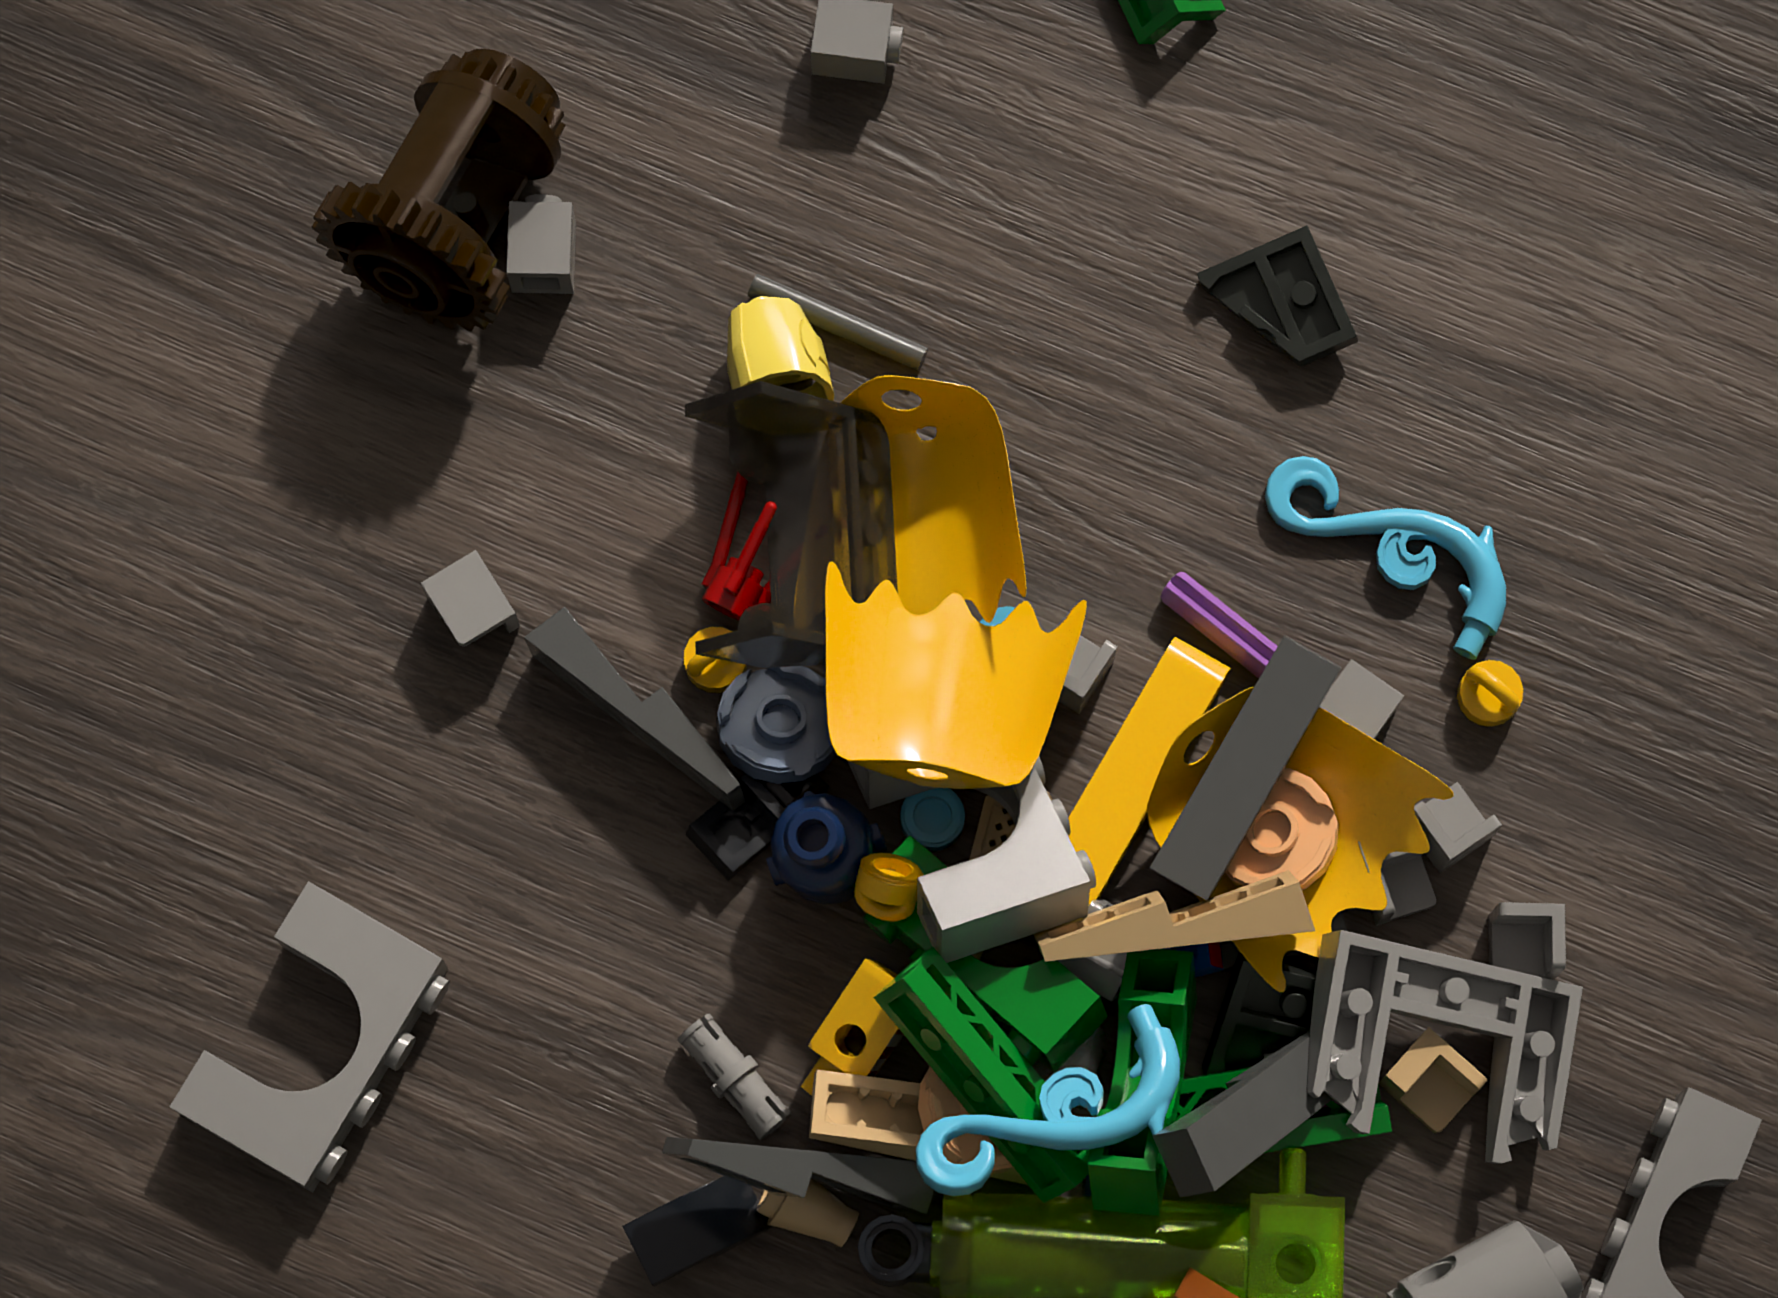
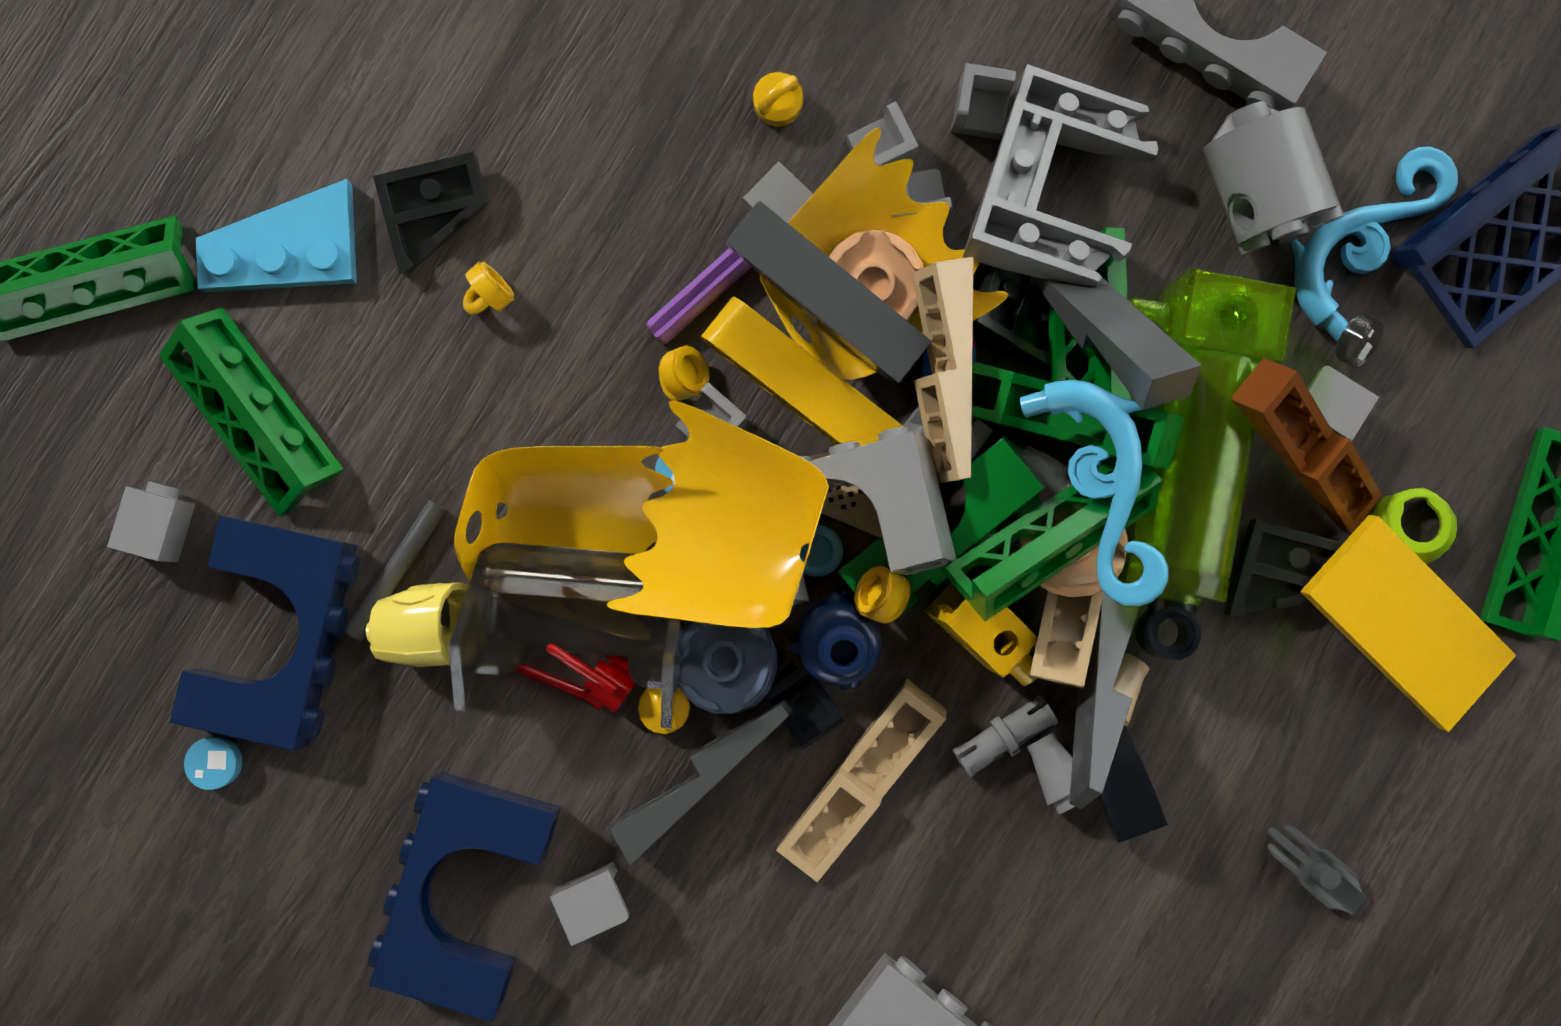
camera: 85 degrees left, 10 degrees up
dark brown piece [312,49,566,332] -> none
light grey brick [507,194,576,294] -> none
medium azure plant [1265,456,1506,660] -> none
tan panel [1379,1027,1488,1133] -> none
none -> green fence [159,308,343,517]
none -> dark blue arch [169,516,360,751]
none -> medium azure tile [184,736,242,790]
none -> medium azure wing [196,179,357,293]
none -> dark blue arch [367,772,561,1022]
none -> yellow tile [463,261,514,315]
none -> yellow tile [658,345,710,401]
none -> tan slope [776,678,947,882]
none -> light grey cone [1026,733,1075,815]

